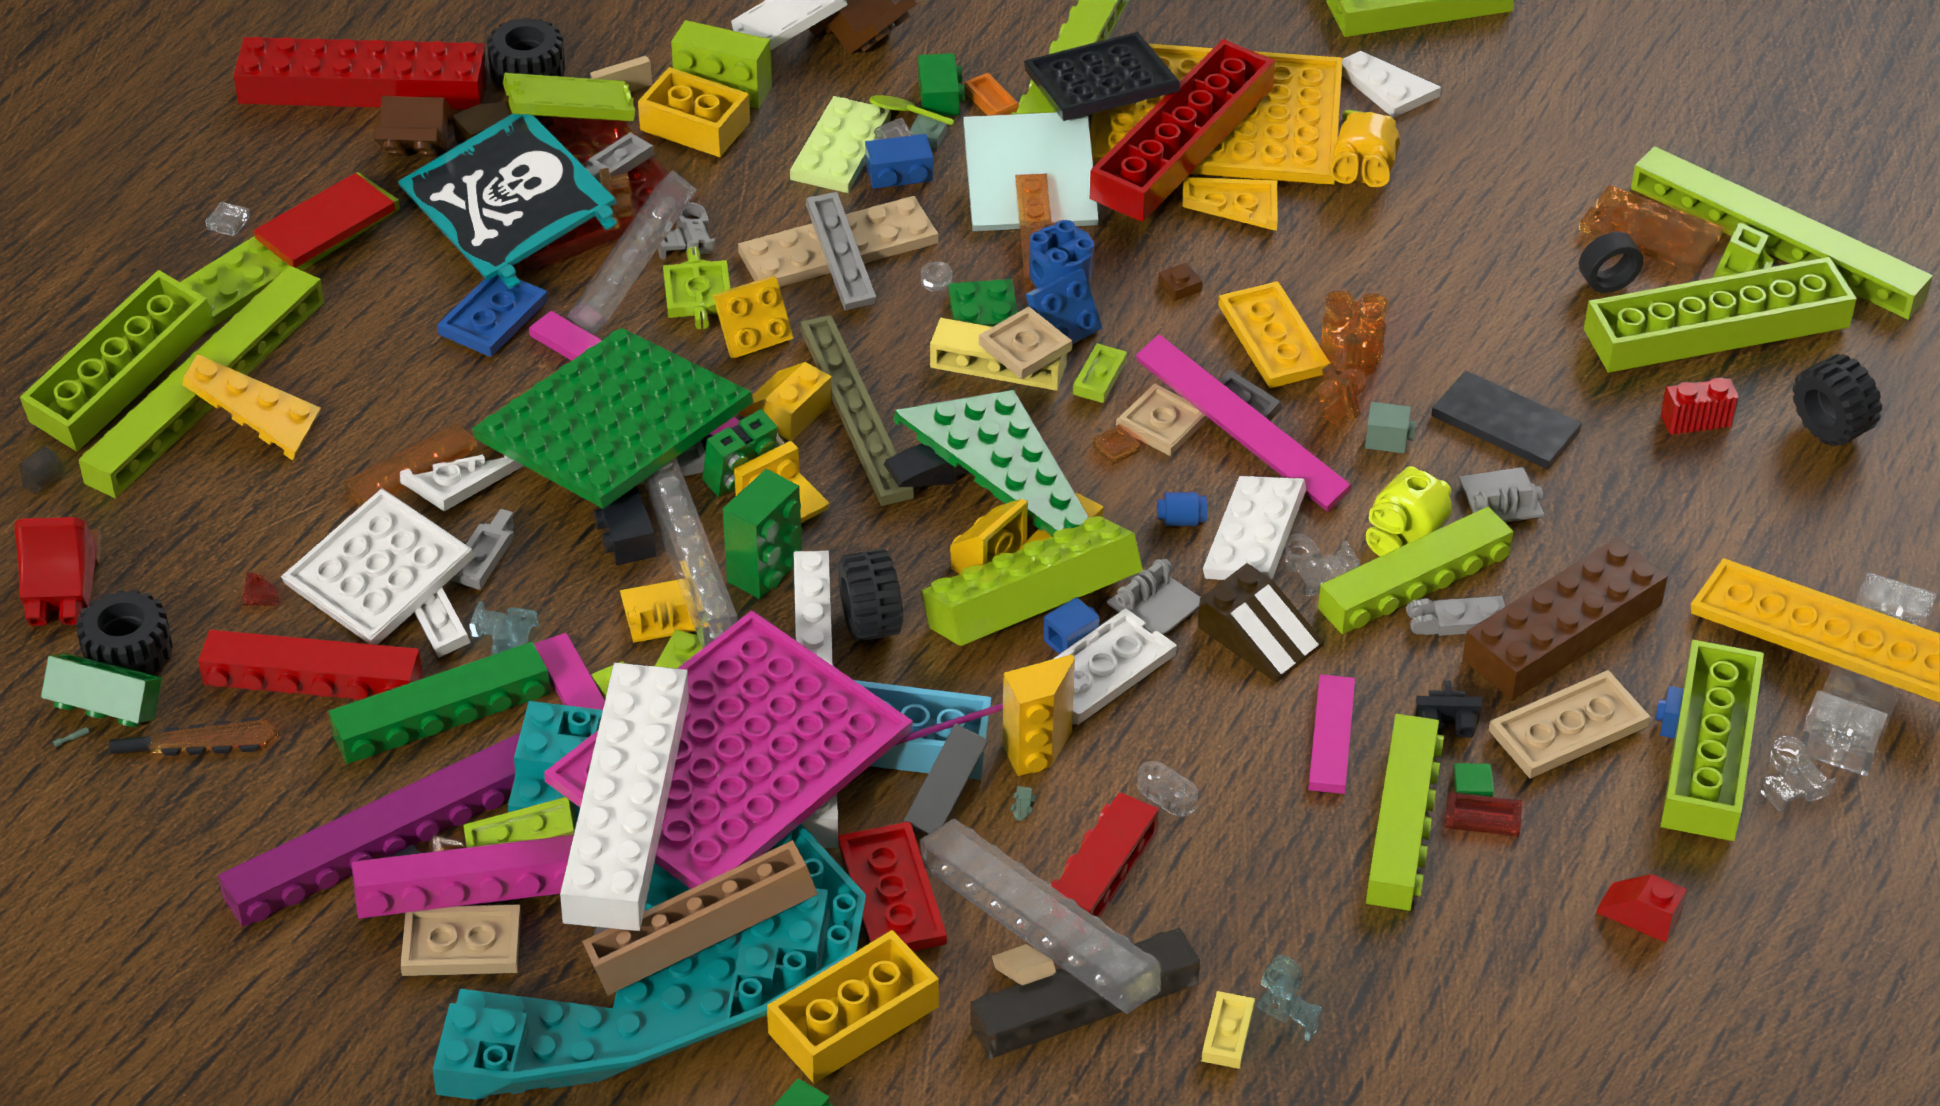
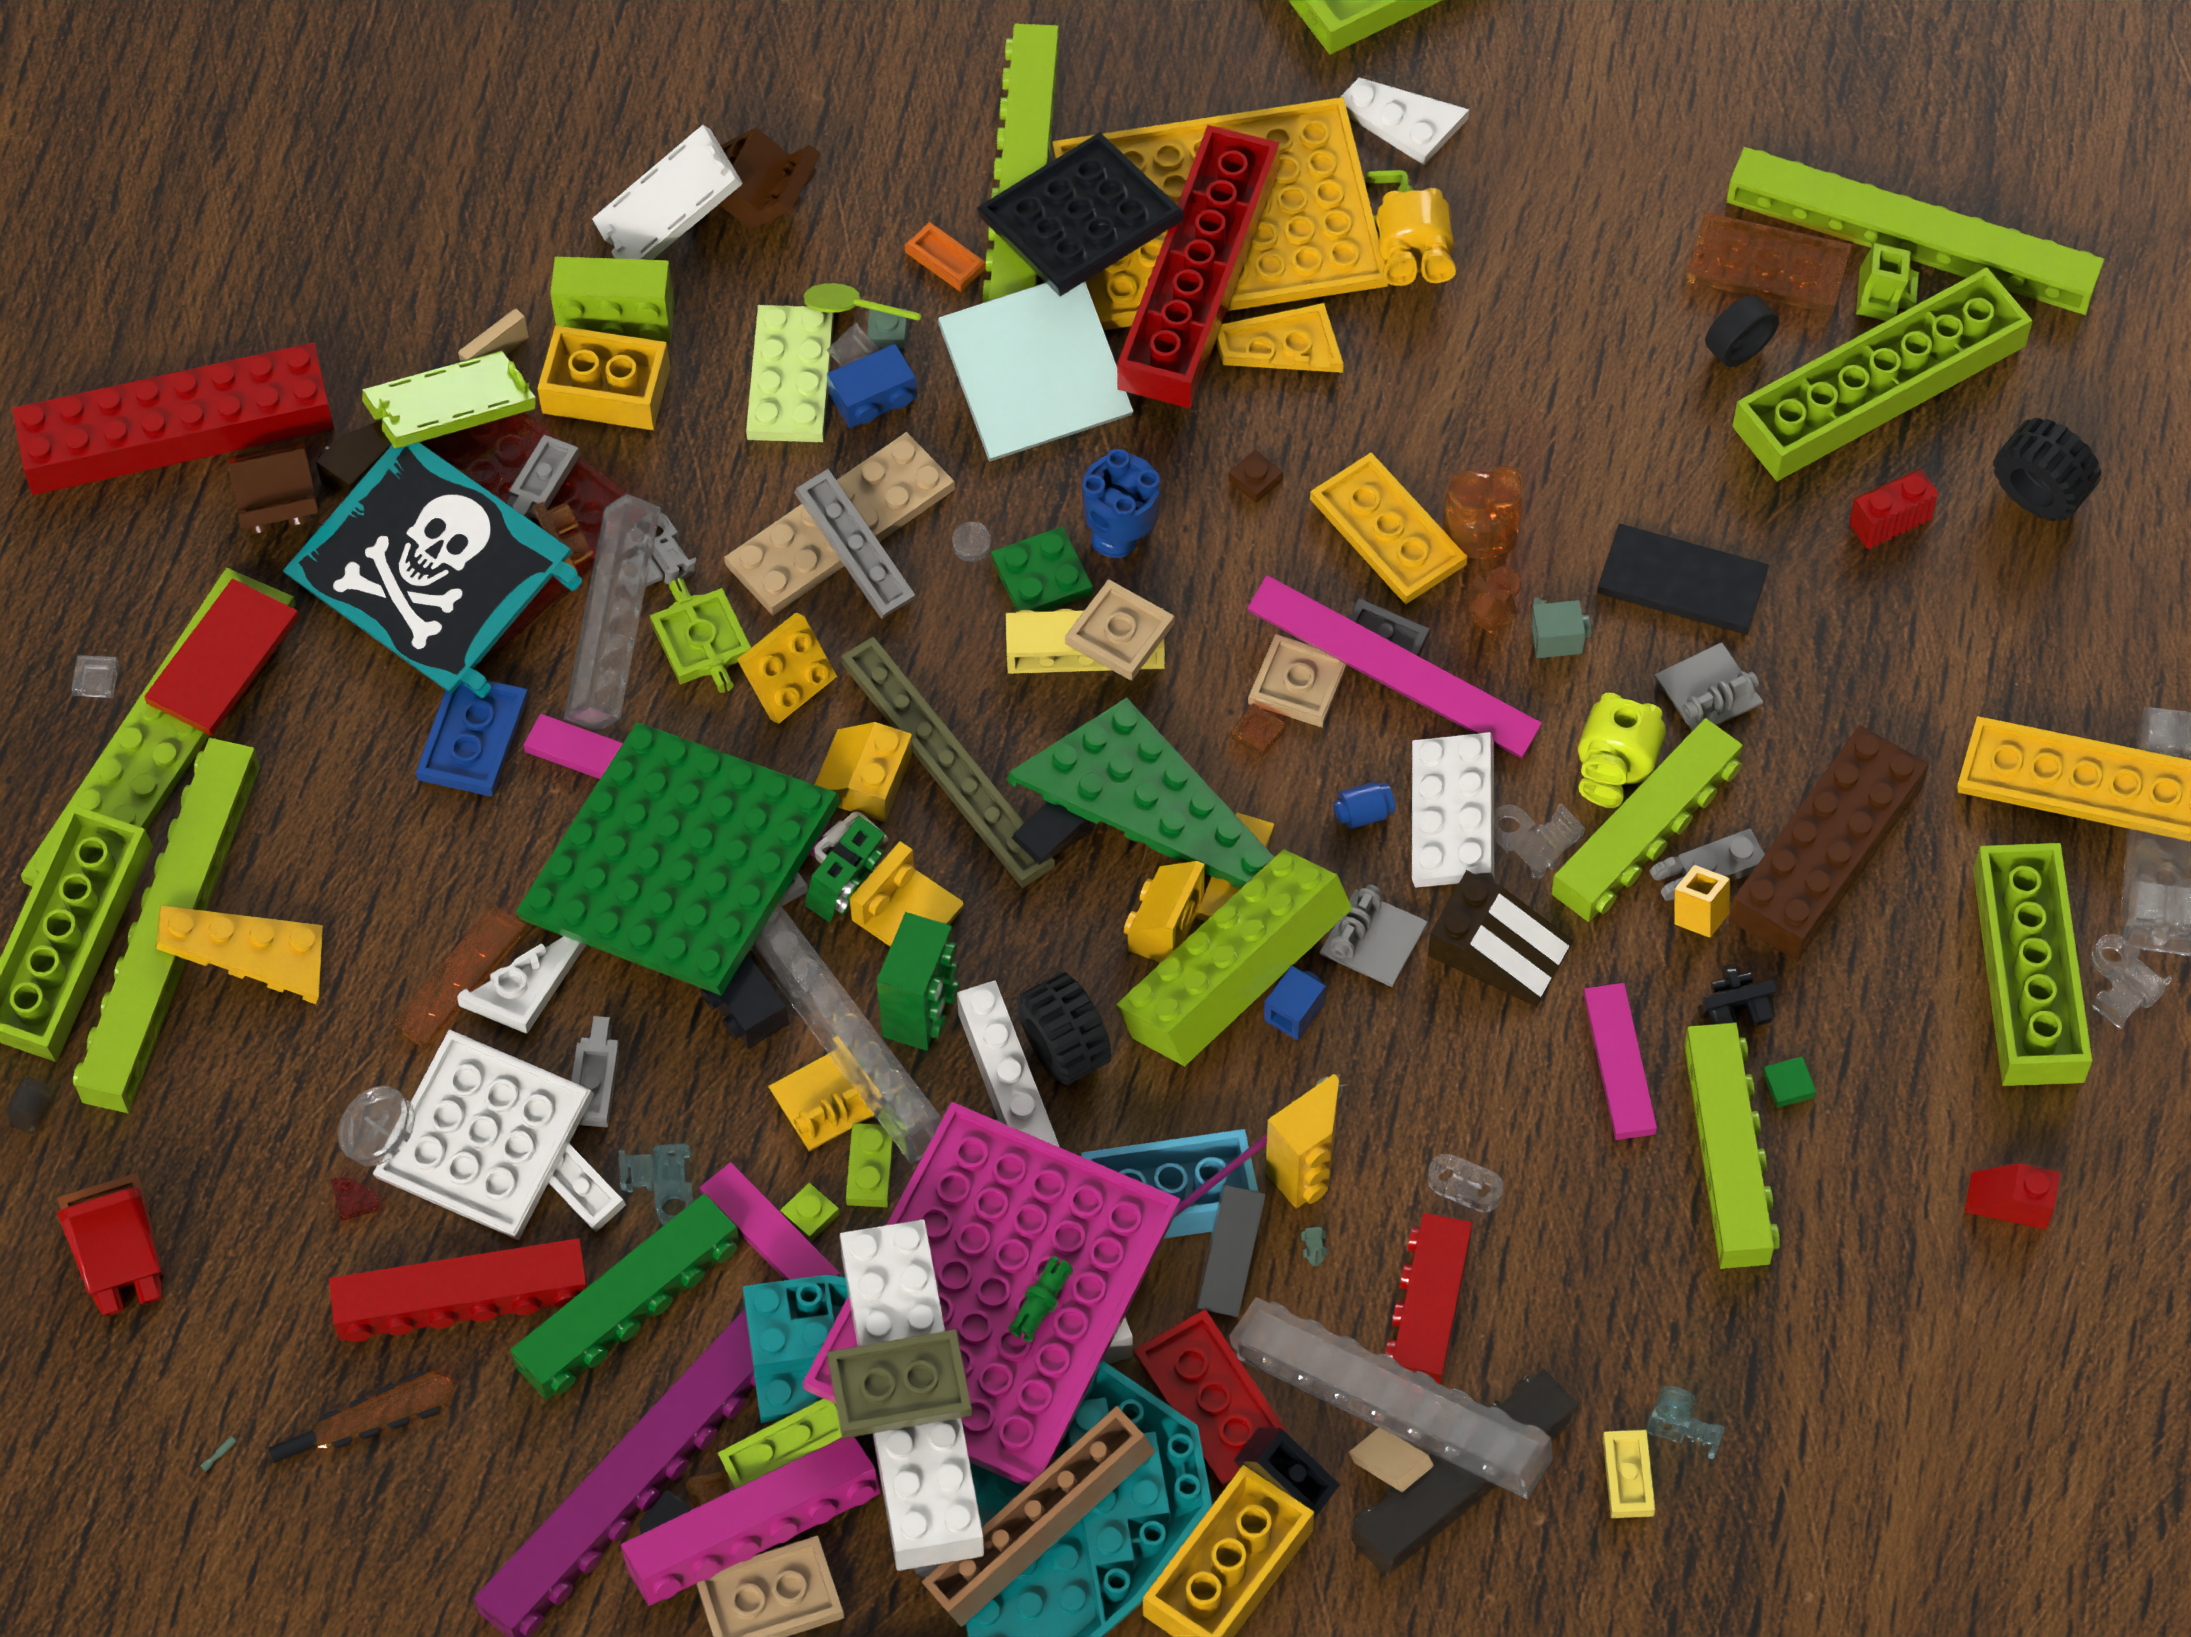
camera: 15 degrees left, 15 degrees up
brick [41,653,162,727] -> none
black tyre [76,590,173,675] -> none
black tyre [487,17,565,87] -> none
green brick [918,53,965,116] -> none
clear orange plate [1015,173,1052,285] -> none
blue plate [1025,268,1103,344] -> none
white piece [1054,608,1177,725] -> none
lime plate [1073,343,1127,403] -> none
clear red tile [1445,792,1522,837] -> none
tan plate [1489,670,1651,778] -> none
blue plate [1655,686,1683,738] -> none
none -> clear tile [337,1086,415,1166]
none -> olive plate [827,1329,972,1439]
none -> green pin [1008,1256,1074,1342]
none -> black brick [1234,1428,1340,1518]
none -> yellow brick [1674,865,1730,938]

